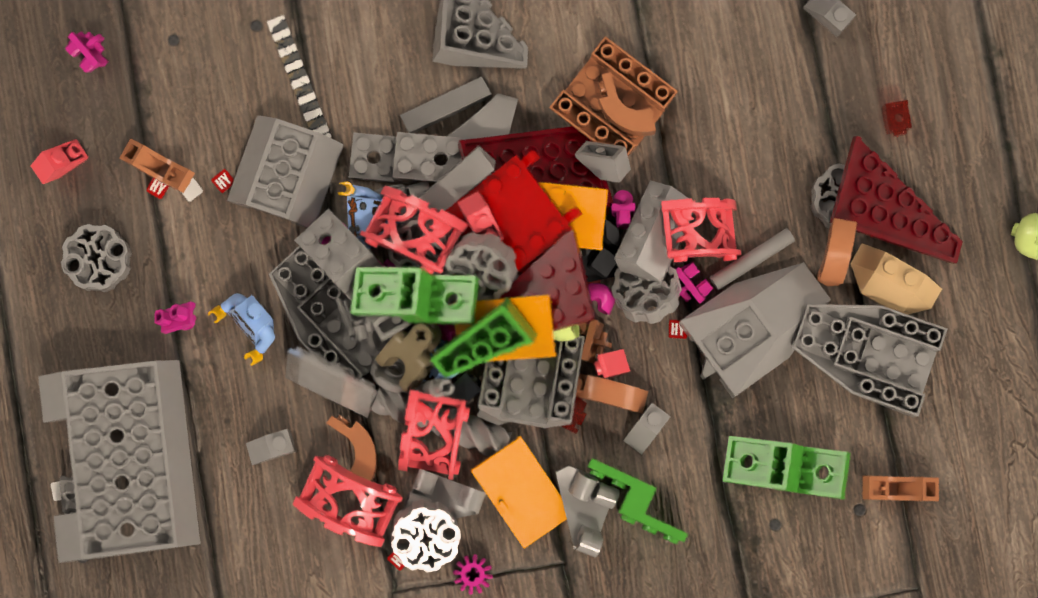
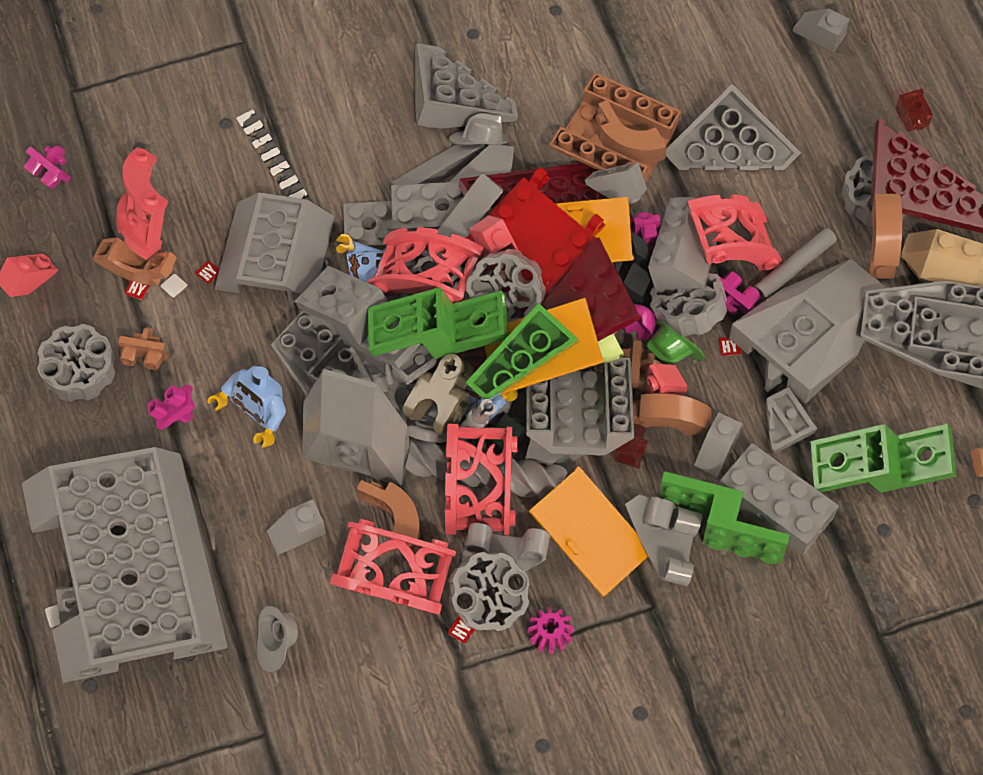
camera: 10 degrees left, 20 degrees down
none -> coral fence [116,147,168,260]
none -> nougat hips [118,327,169,371]
none -> light grey piece [257,606,298,672]
none -> light grey piece [450,113,509,145]
none -> bright green piece [647,320,705,363]
none -> light grey slope [666,84,801,171]
none -> light grey brick [719,443,839,556]
none -> light grey wing [766,387,817,455]

